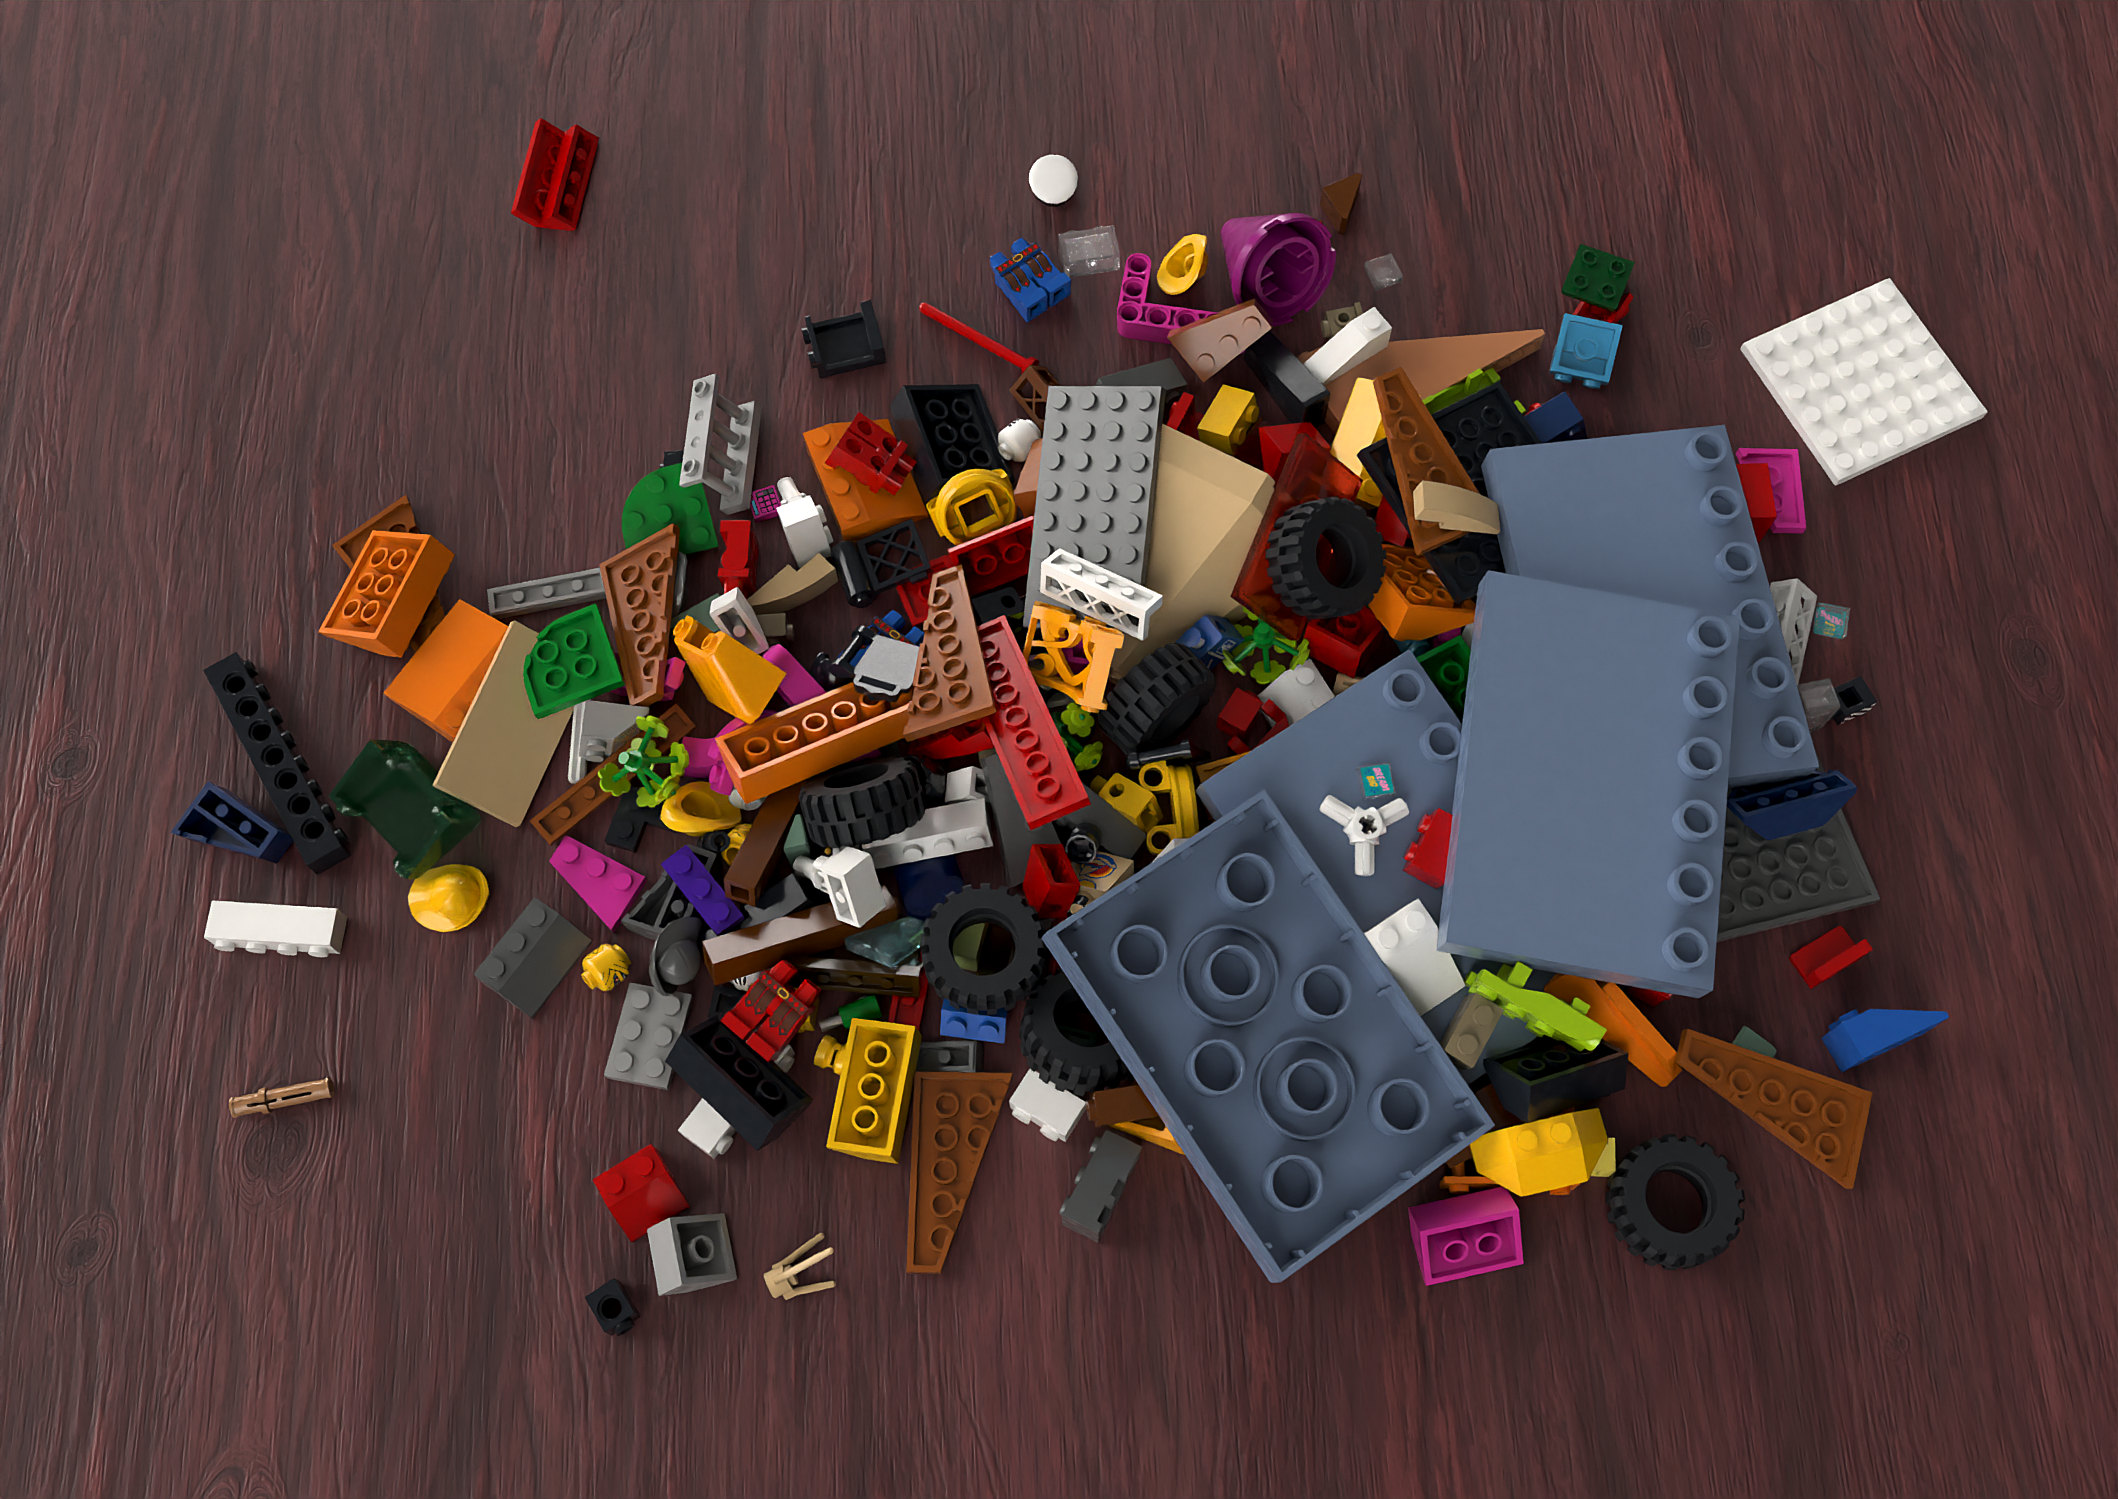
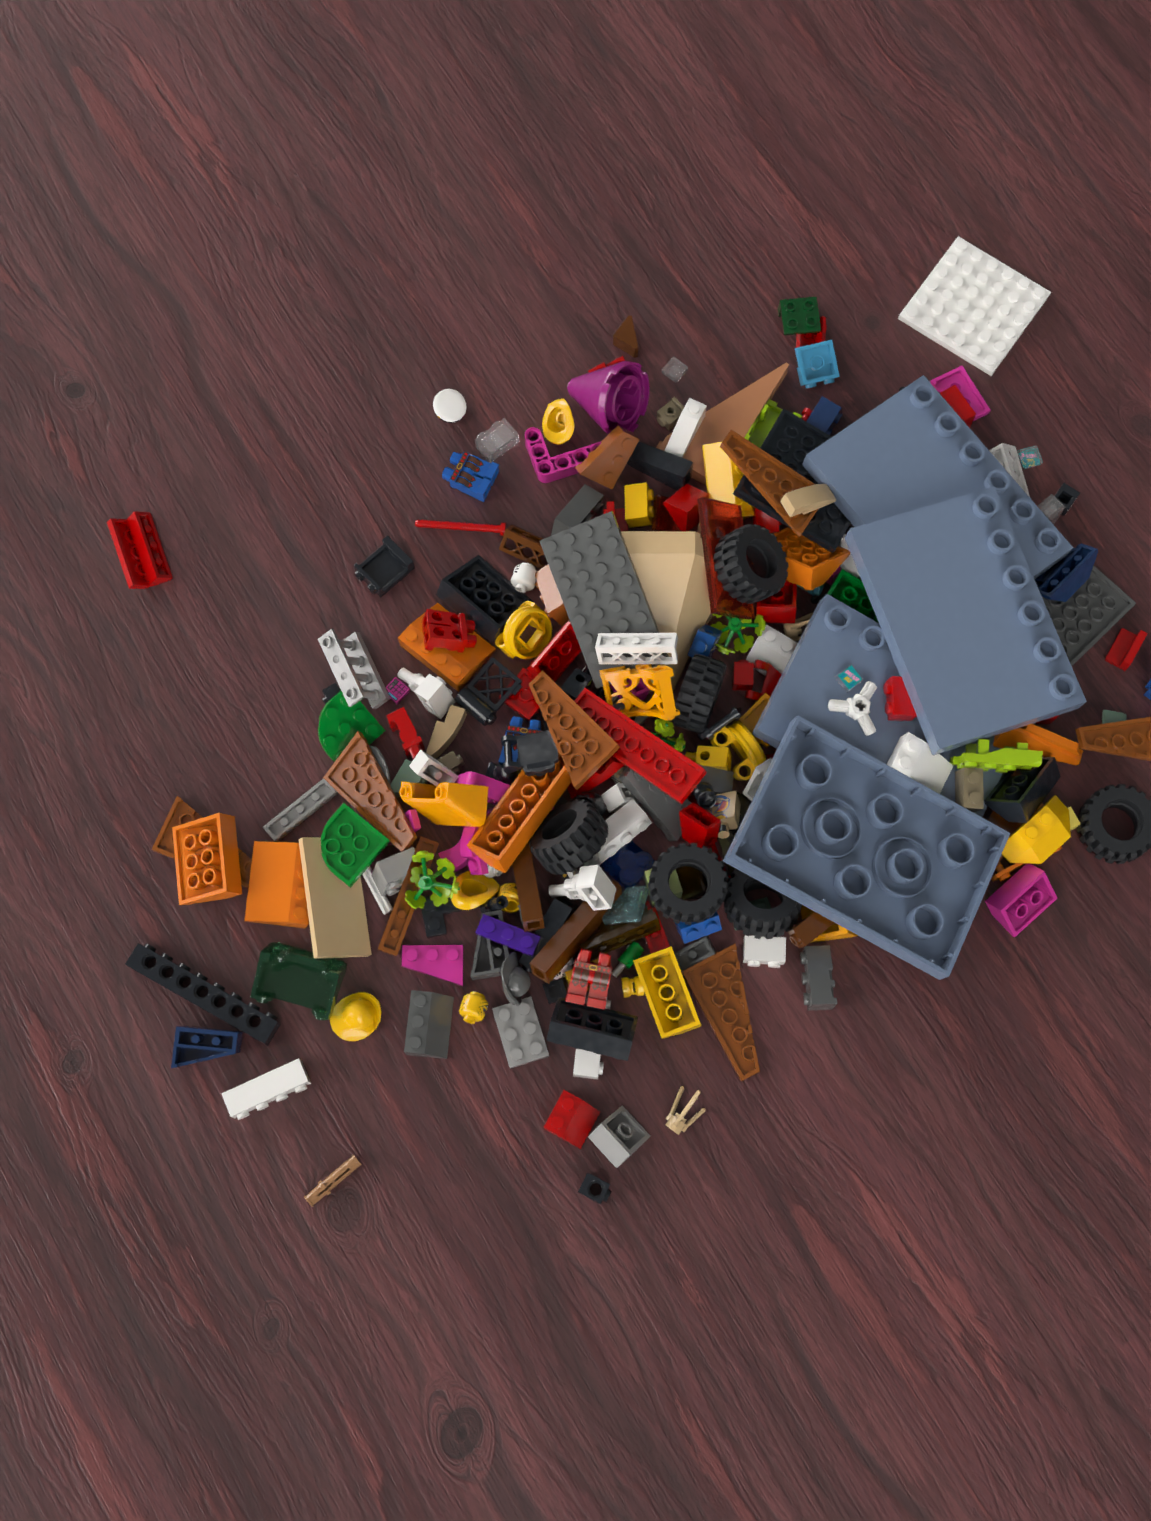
camera: 30 degrees left, 5 degrees up
sand green slope [783,814,815,868] -> none

